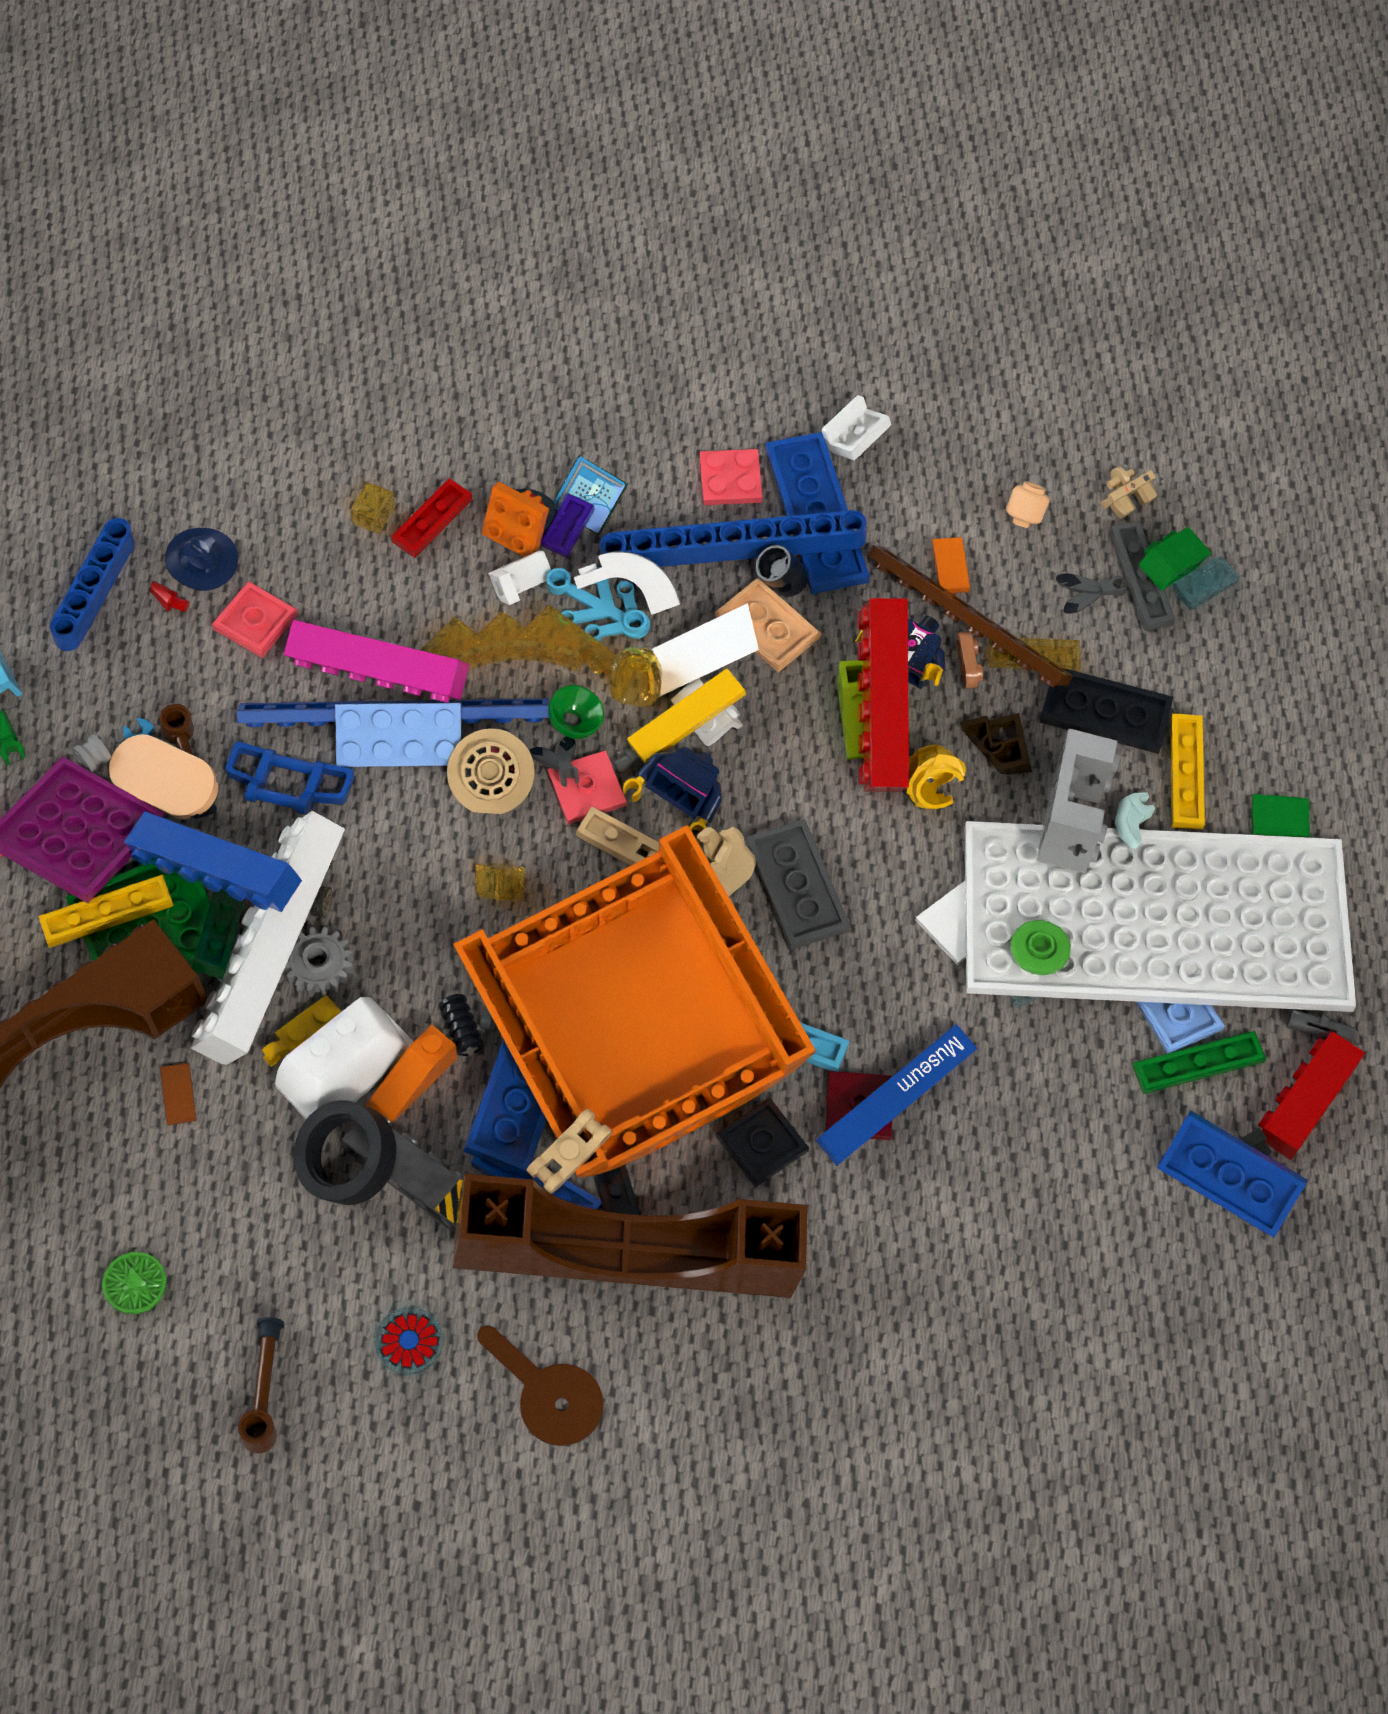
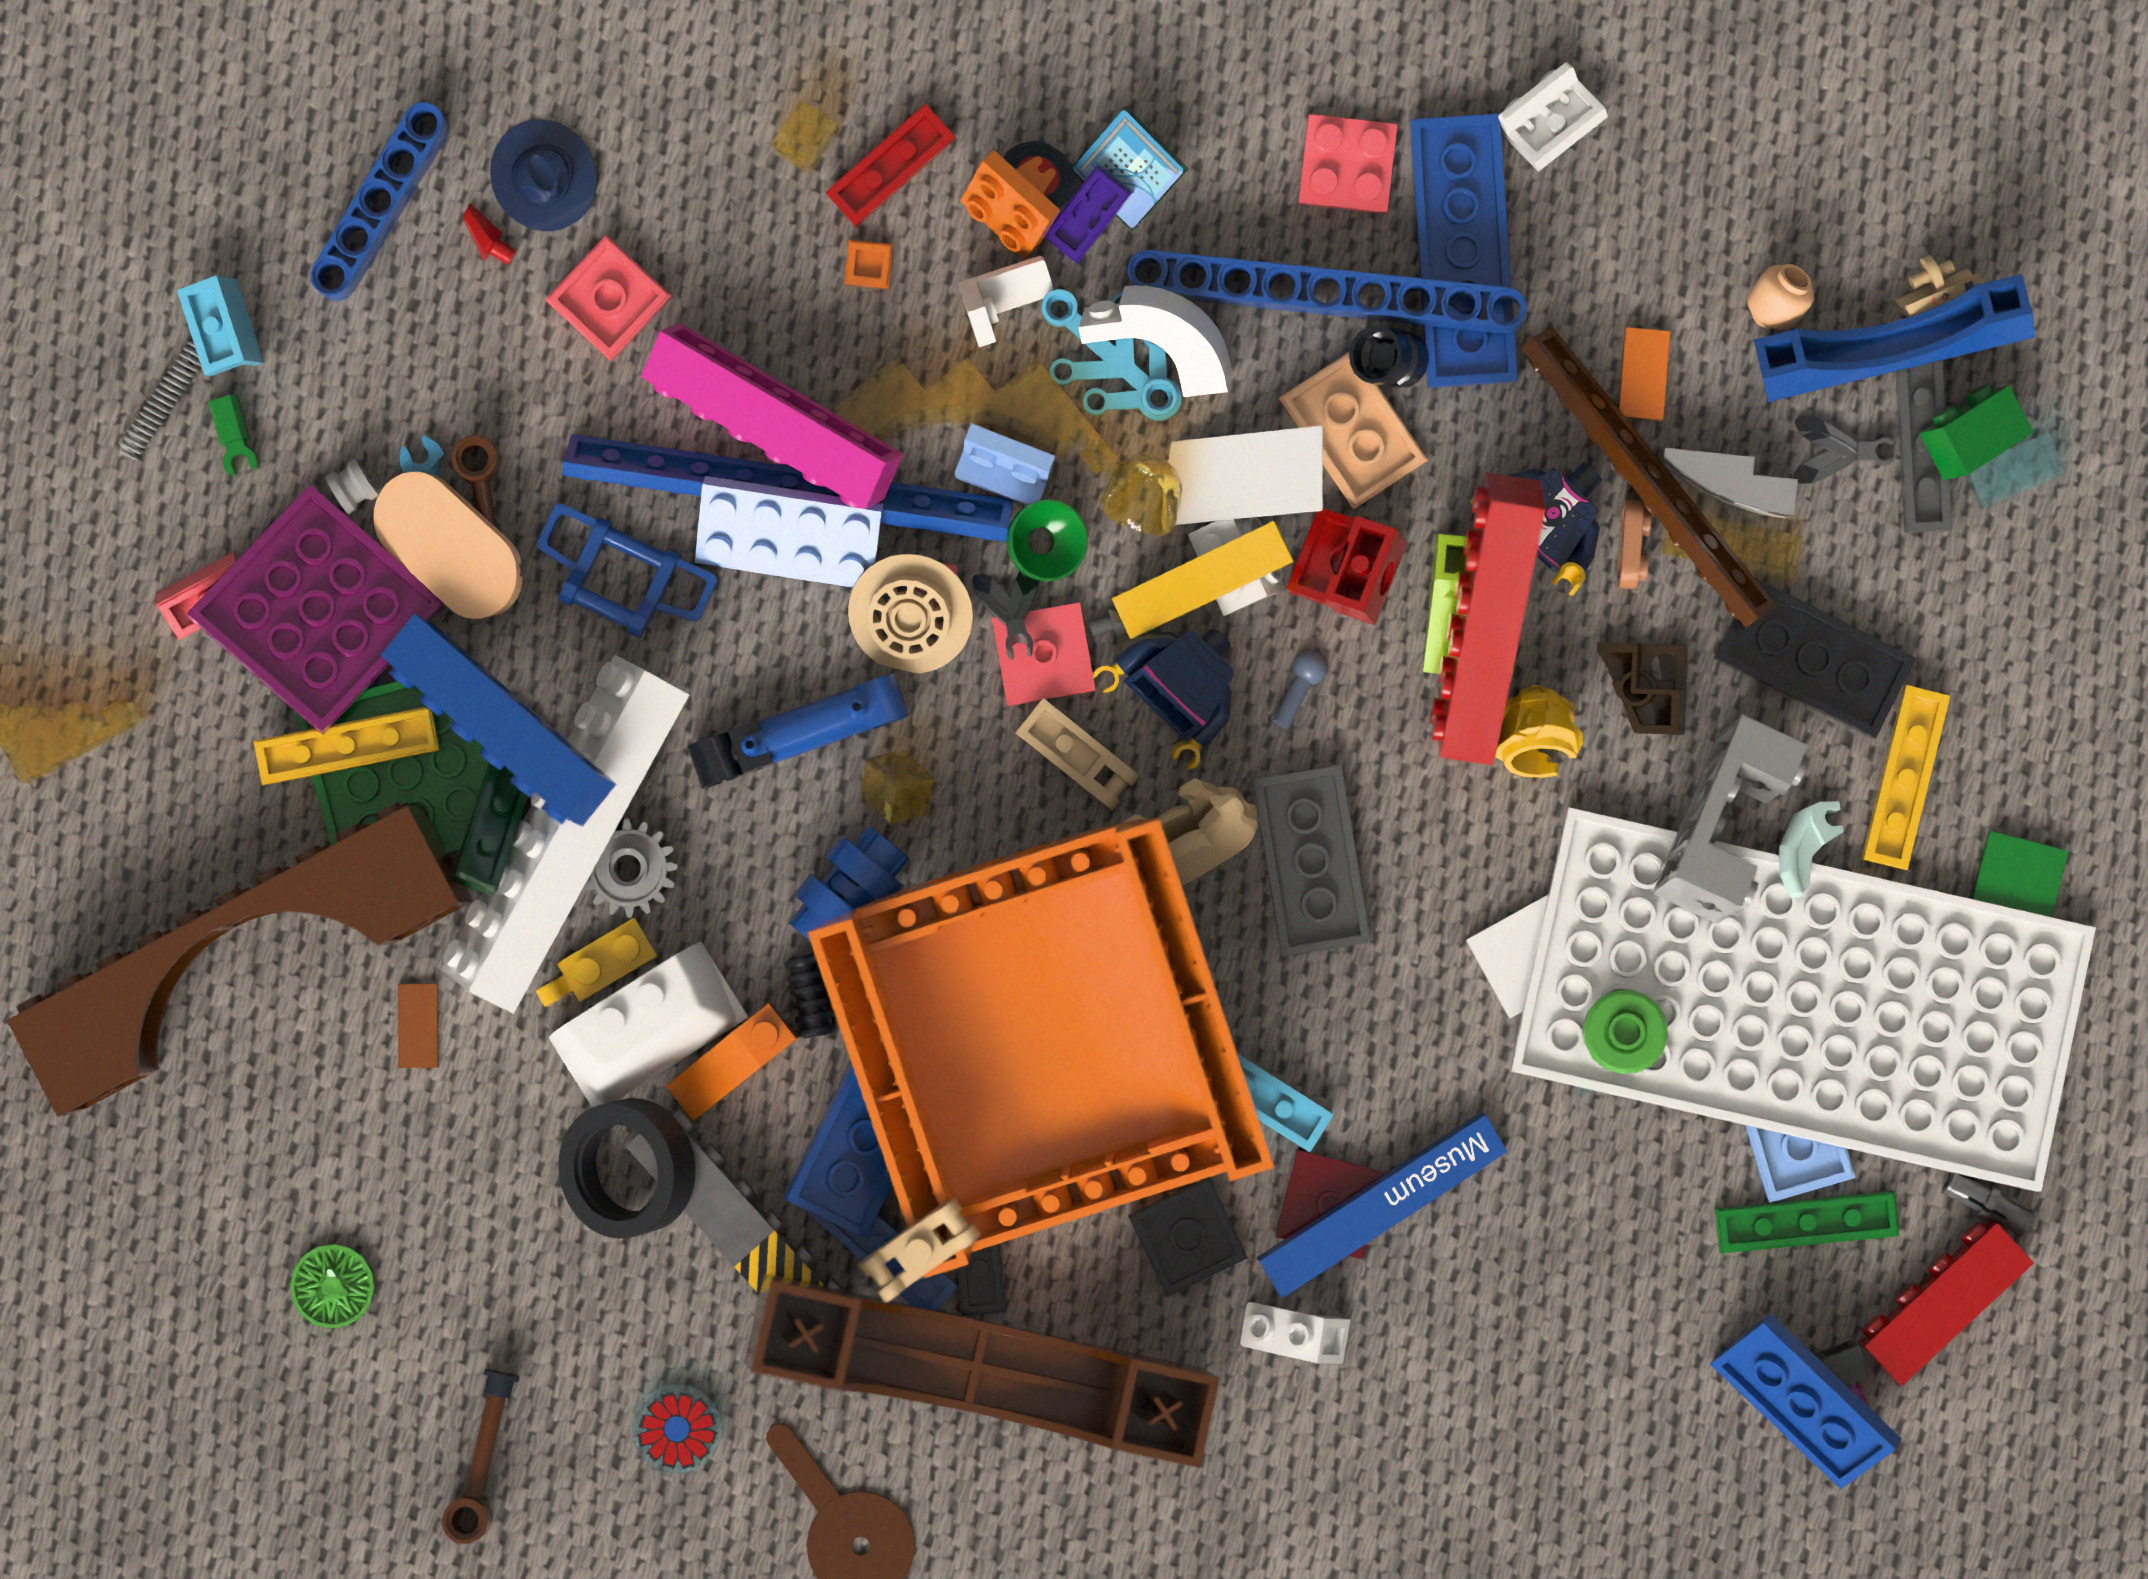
camera: 15 degrees right, 25 degrees up
none -> blue piece [687,674,909,789]
none -> blue piece [789,824,910,941]
none -> orange tile [844,240,894,290]
none -> light blue bracket [954,423,1055,506]
none -> white bracket [1240,1302,1350,1364]
none -> sand blue bar [1272,650,1328,729]
none -> red brick [1286,508,1408,625]
none -> light grey slope [1660,448,1798,519]
none -> blue arch [1754,274,2035,402]

